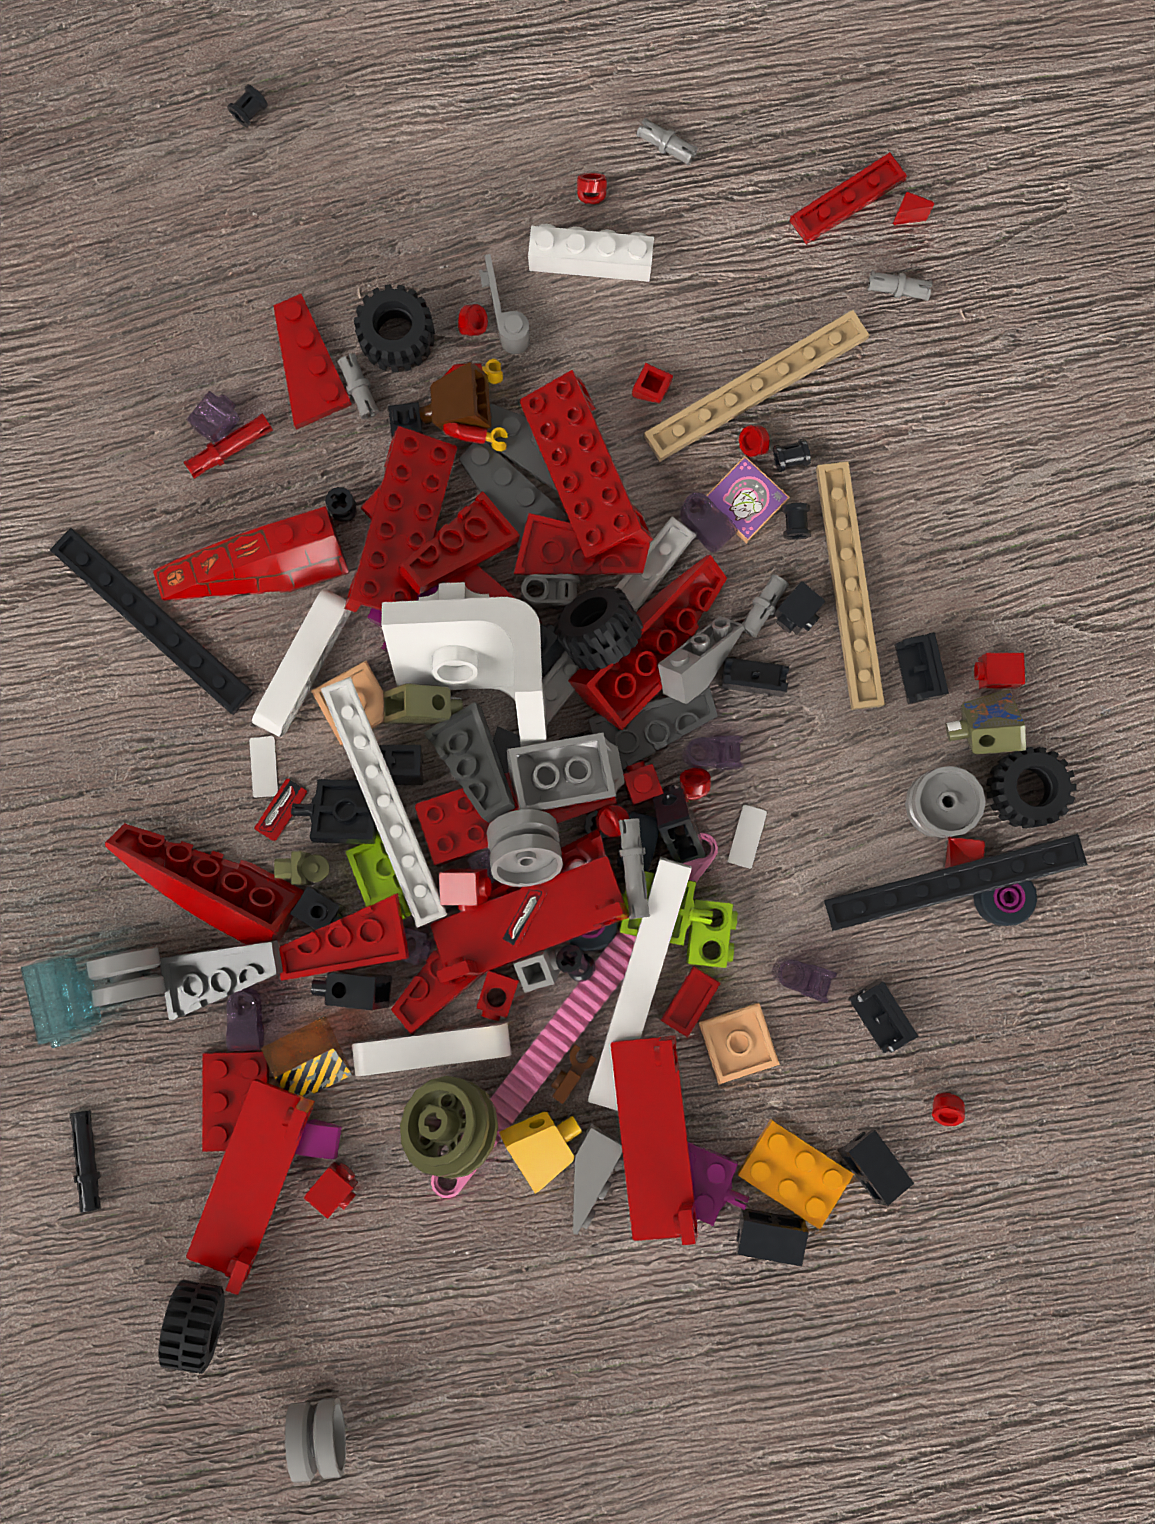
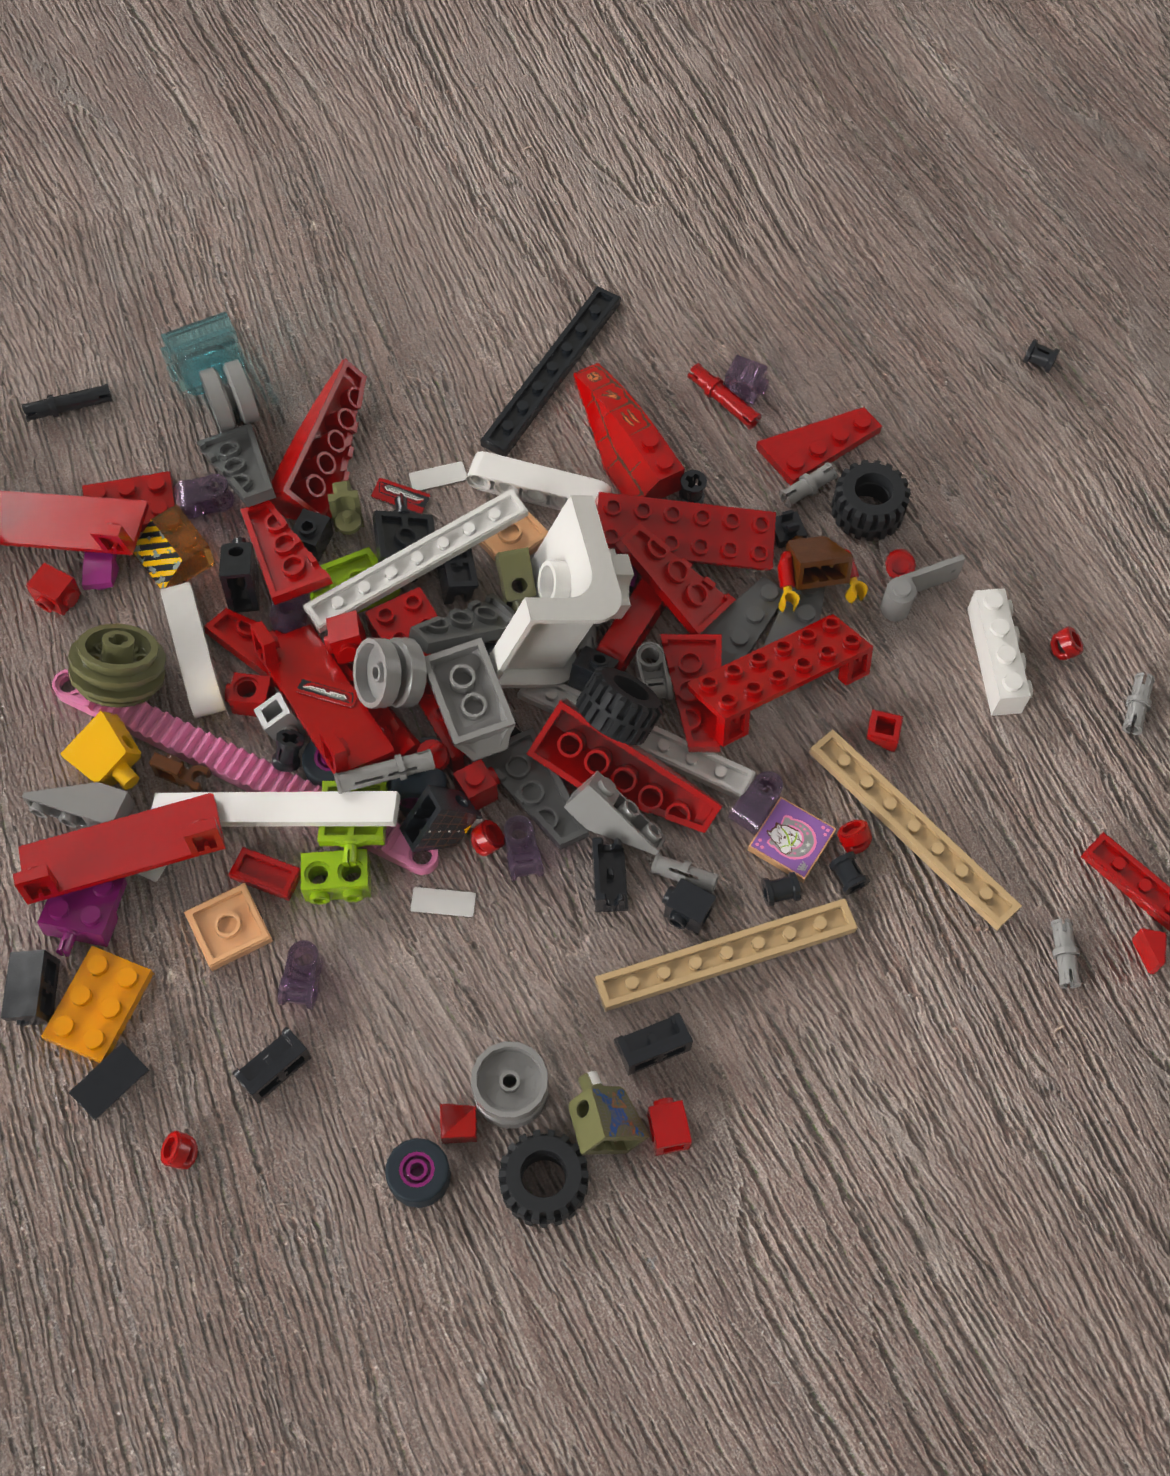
camera: 80 degrees right, 20 degrees down
black tile [824,834,1088,931] -> none

